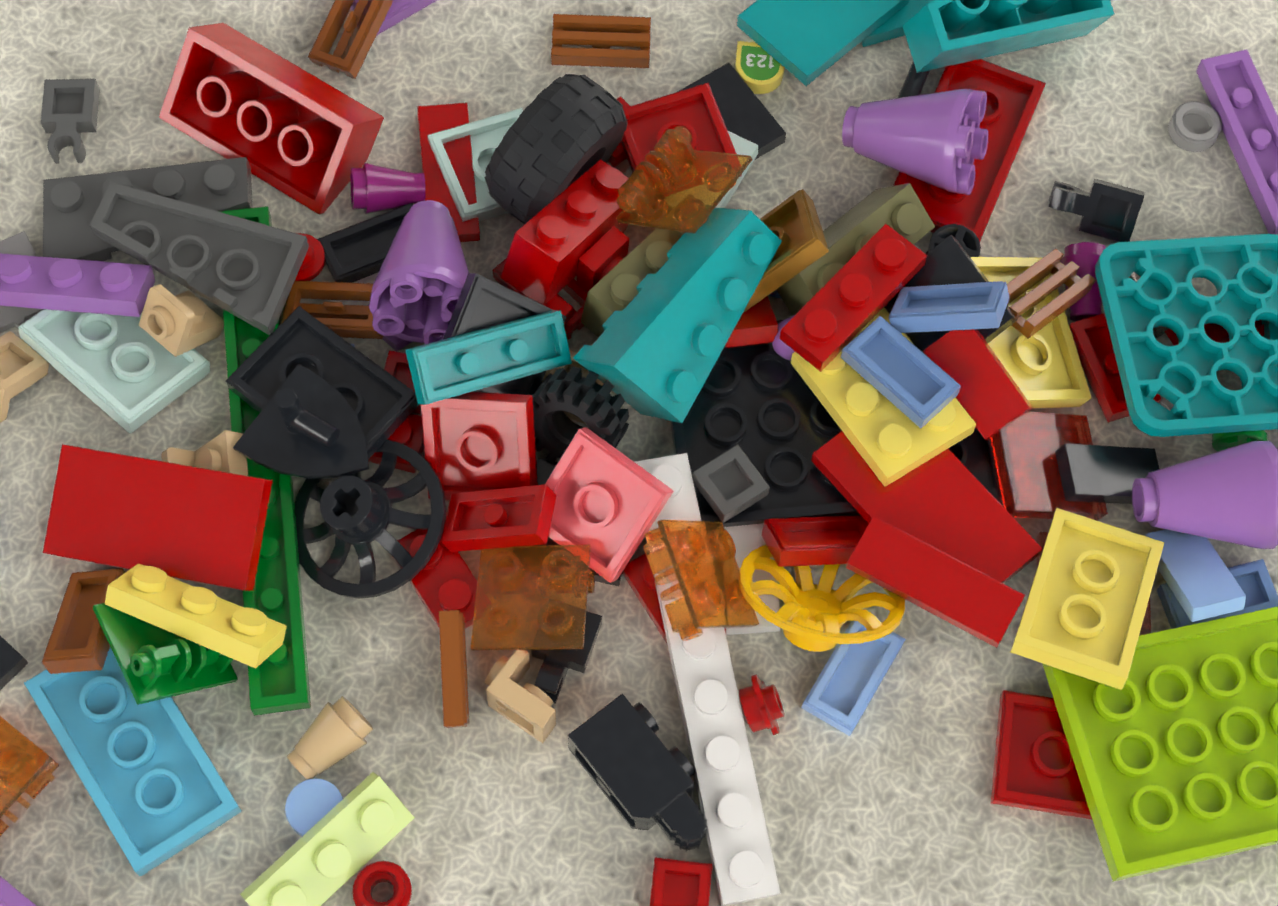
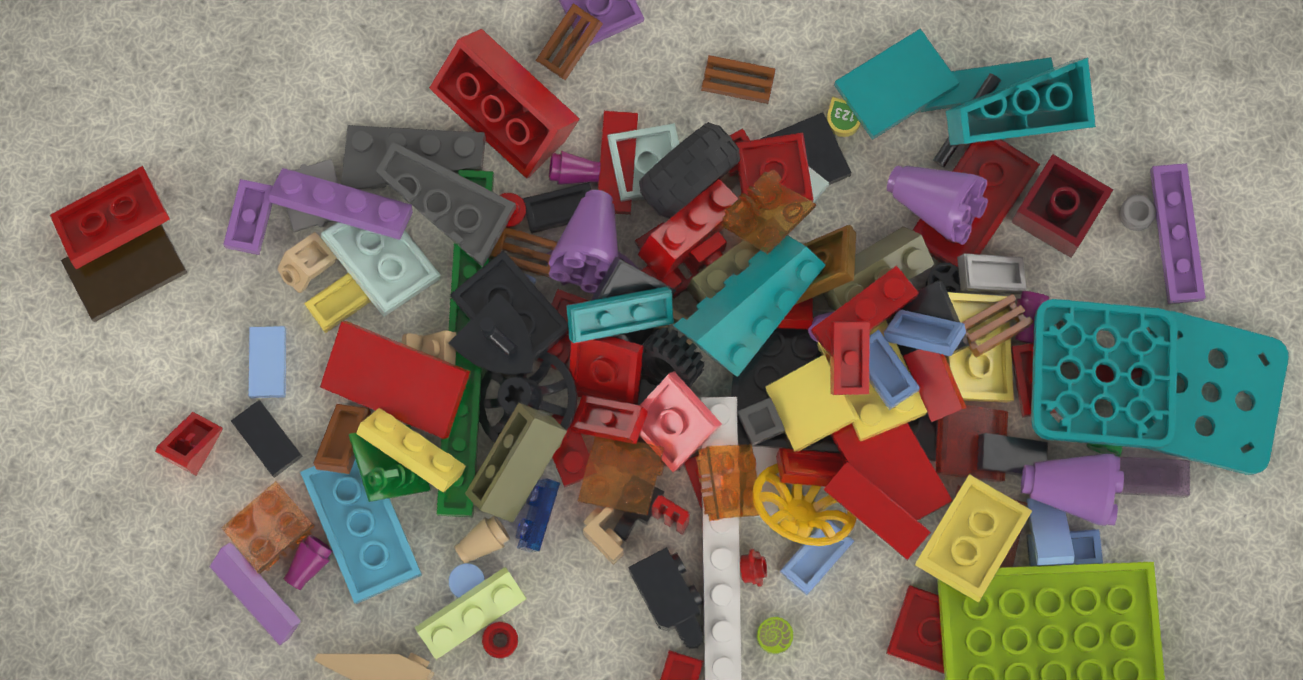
camera: 15 degrees right, 10 degrees up
dark grey plate [41,79,100,164] -> none
tan bracket [139,284,224,357] -> none
dark orange tile [439,610,470,728] -> none
black plate [1048,178,1145,242] -> none
none -> magenta cone [283,535,333,590]
none -> light yellow tile [304,273,371,333]
none -> olive brick [465,403,567,523]
none -> clear blue plate [516,478,560,553]
none -> red tile [652,495,690,535]
none -> tile [757,617,793,654]
none -> light yellow tile [765,354,859,451]
none -> red plate [830,321,870,395]
none -> light grey tile [957,254,1027,294]
none -> dark red brick [1011,154,1114,258]

